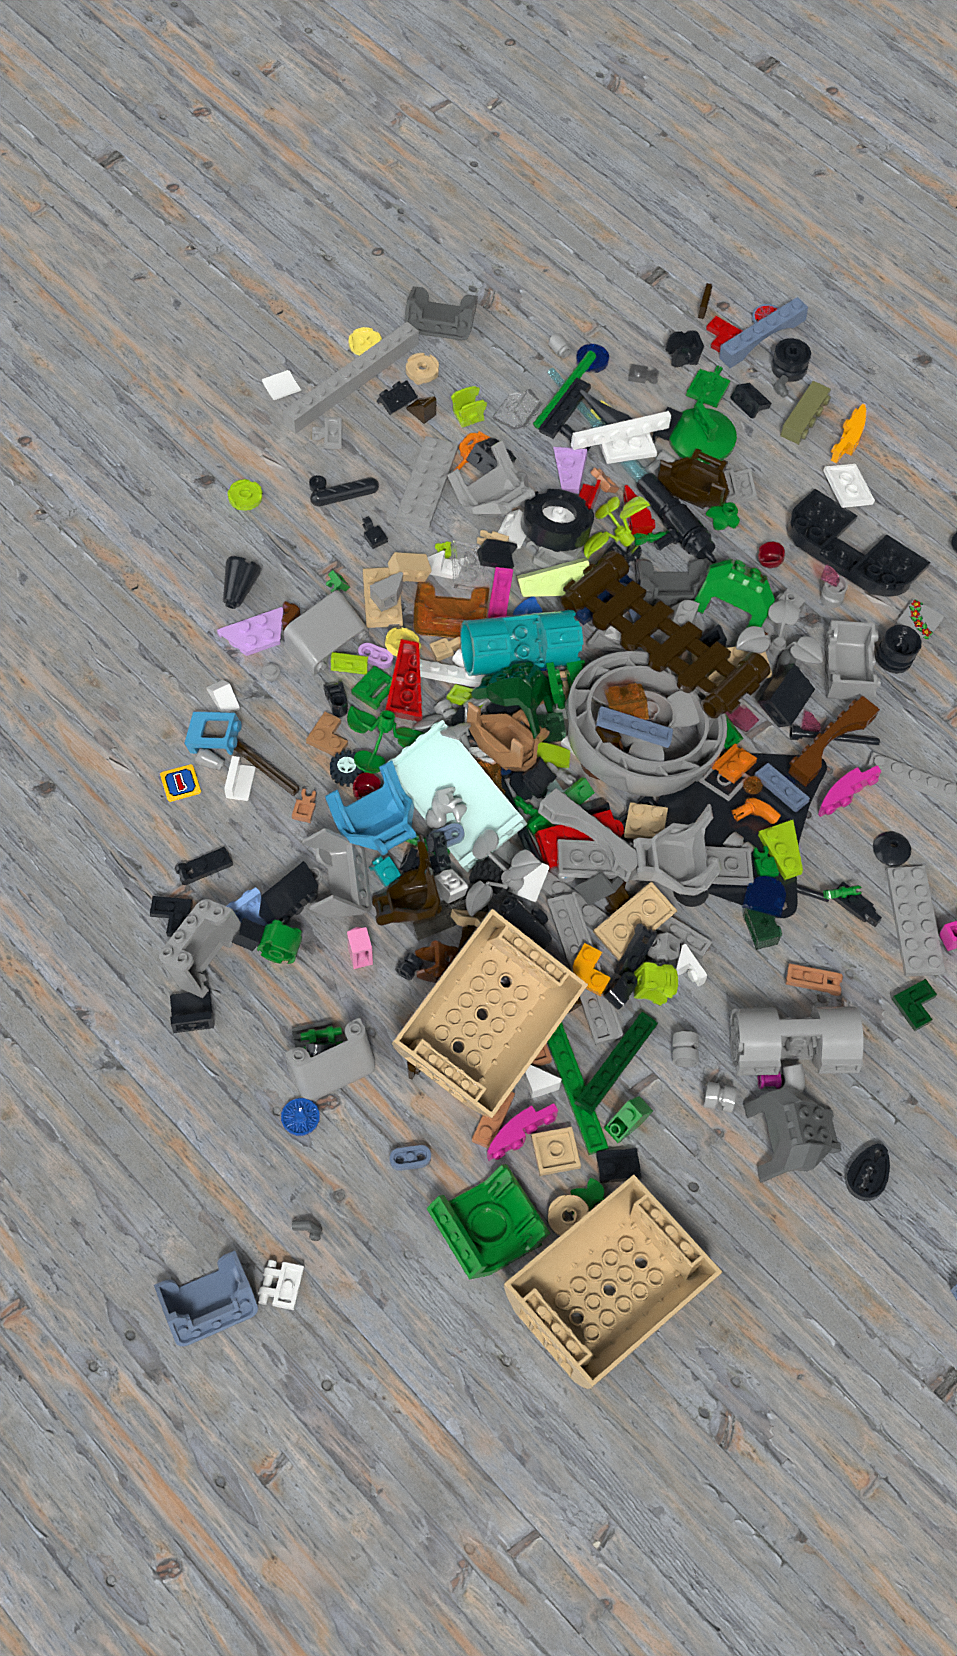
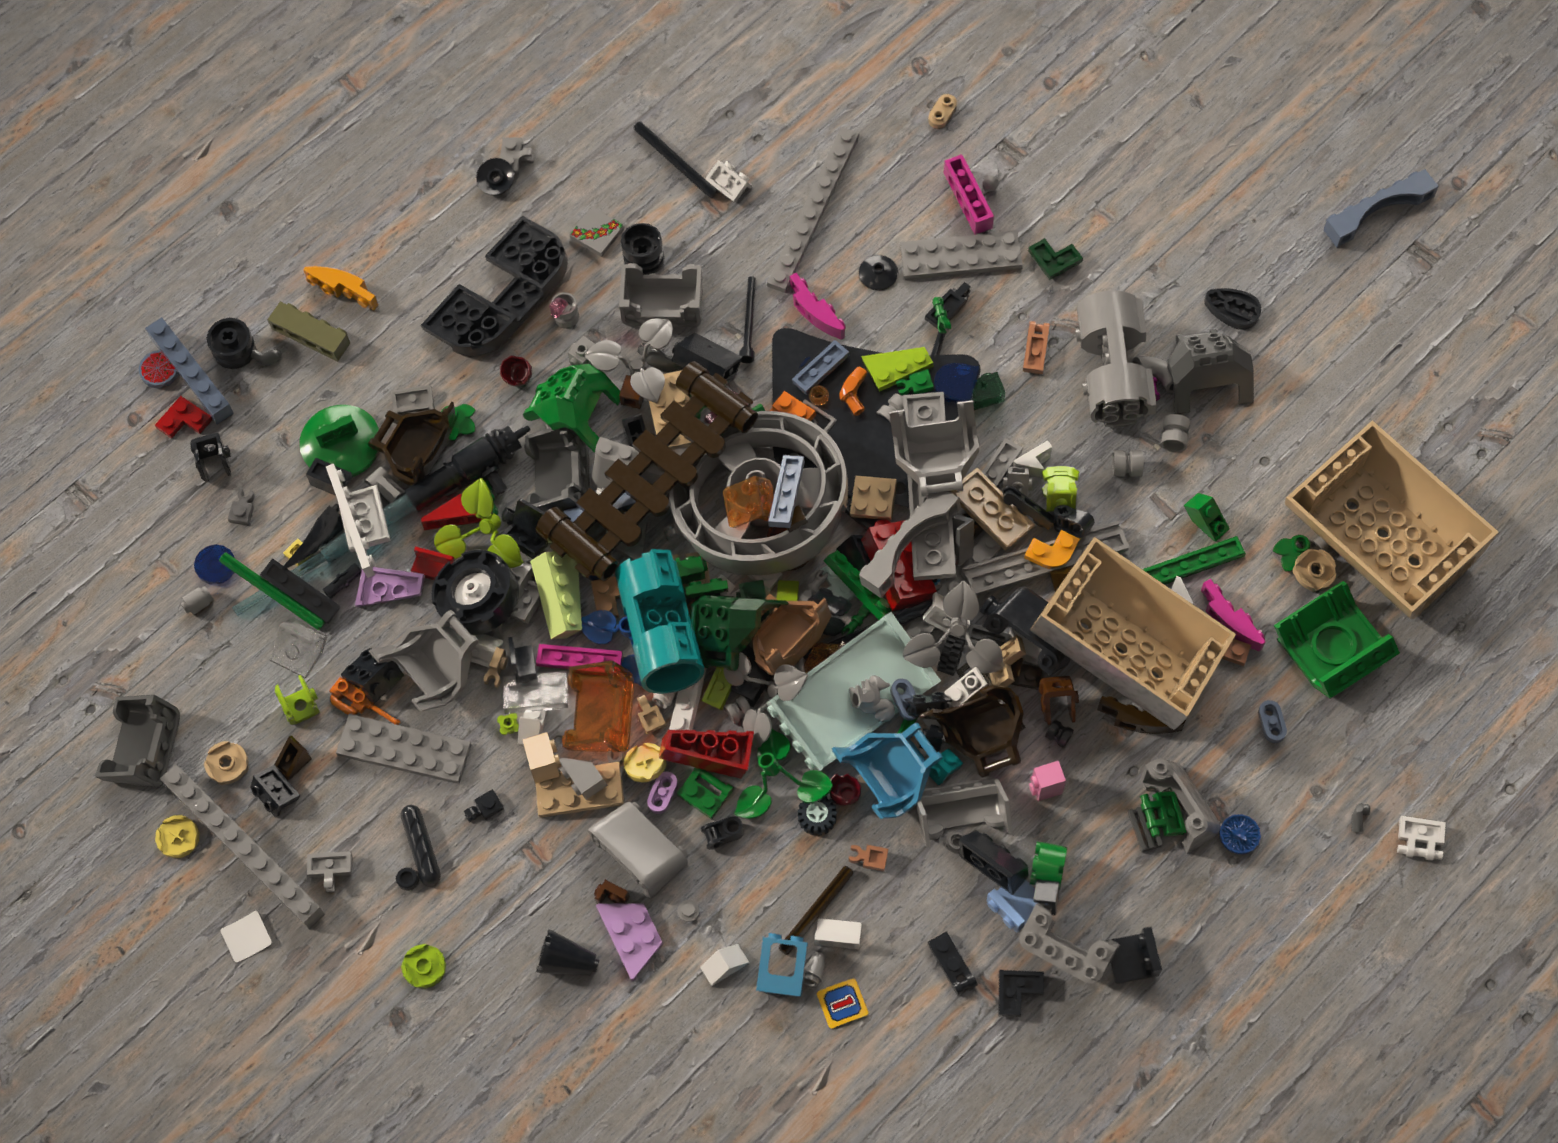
camera: 85 degrees left, 5 degrees up
sand blue windscreen [154,1251,258,1346] -> none
medium nougat plate [306,712,348,757] -> none
black plate [306,1041,337,1056] -> none
green tile [326,570,350,592] -> none
lime plate [331,652,368,675] -> none
tan plate [531,1127,581,1176] -> none
dark green plate [574,1012,658,1115] -> none
nougat plate [590,467,619,493] -> none
black plate [596,1148,642,1183] -> none
green plate [686,365,731,408] -> none
dark brown tile [698,283,713,319] -> none
black bracket [730,383,772,419] -> none
reddish brown arch [788,696,880,787] -> none
clear pink tile [801,711,821,732] -> none
white tile [823,464,875,508] -> none

